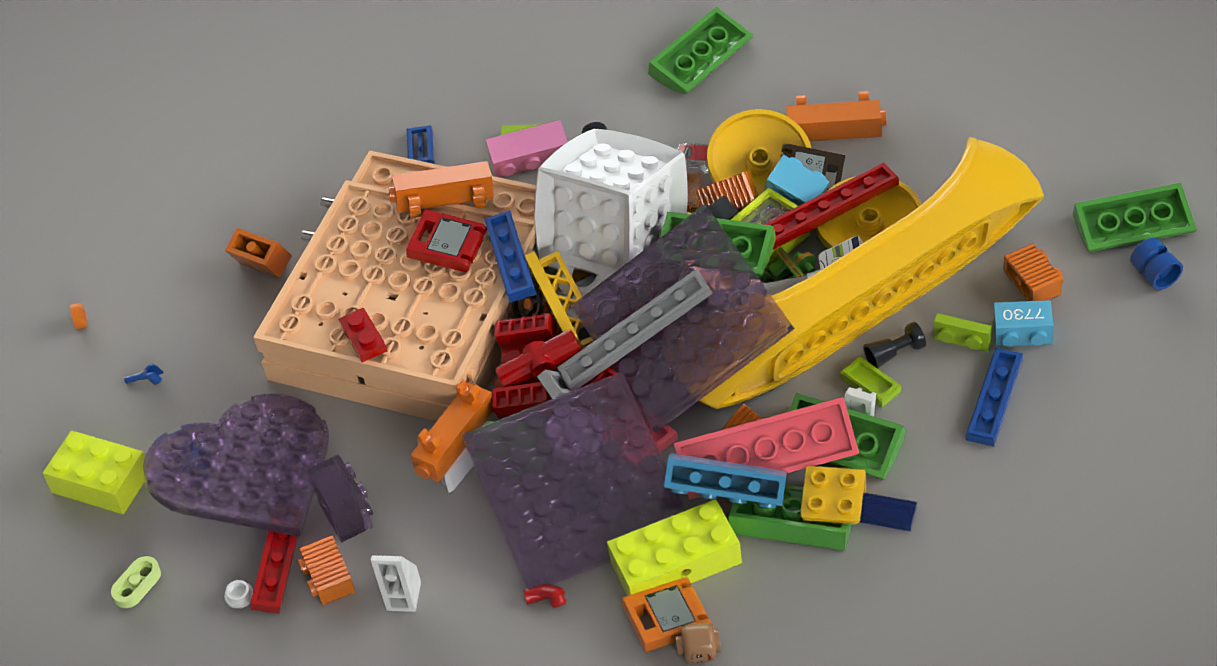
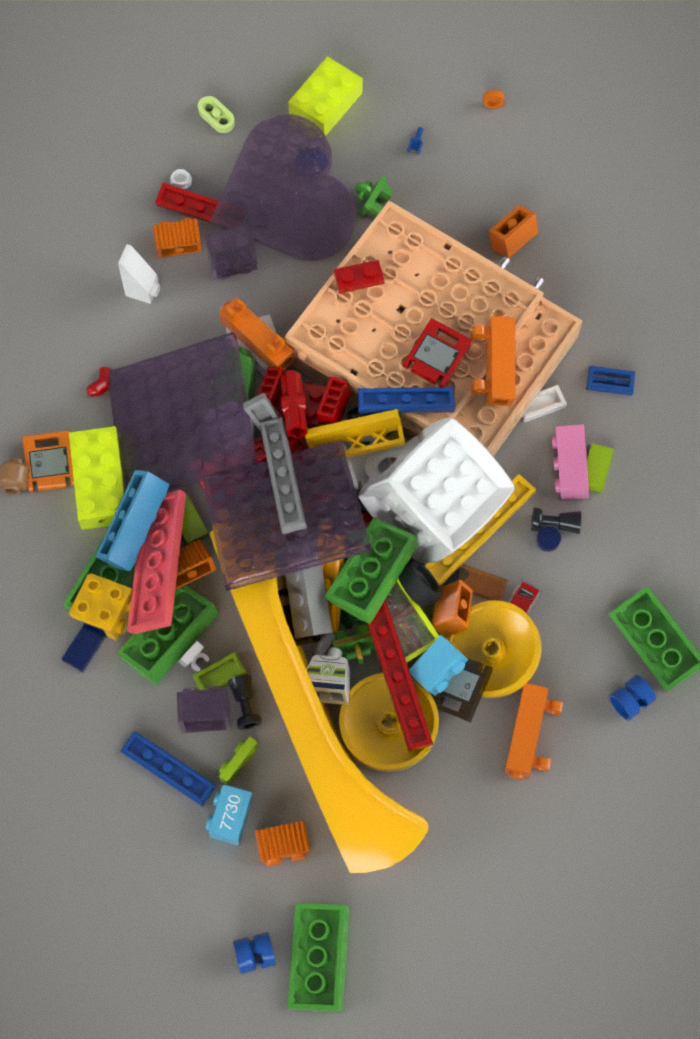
camera: 95 degrees right, 20 degrees up
none -> clear purple brick [177,686,231,733]
none -> bright green hips [355,175,394,218]
none -> blue wheel [609,675,656,721]

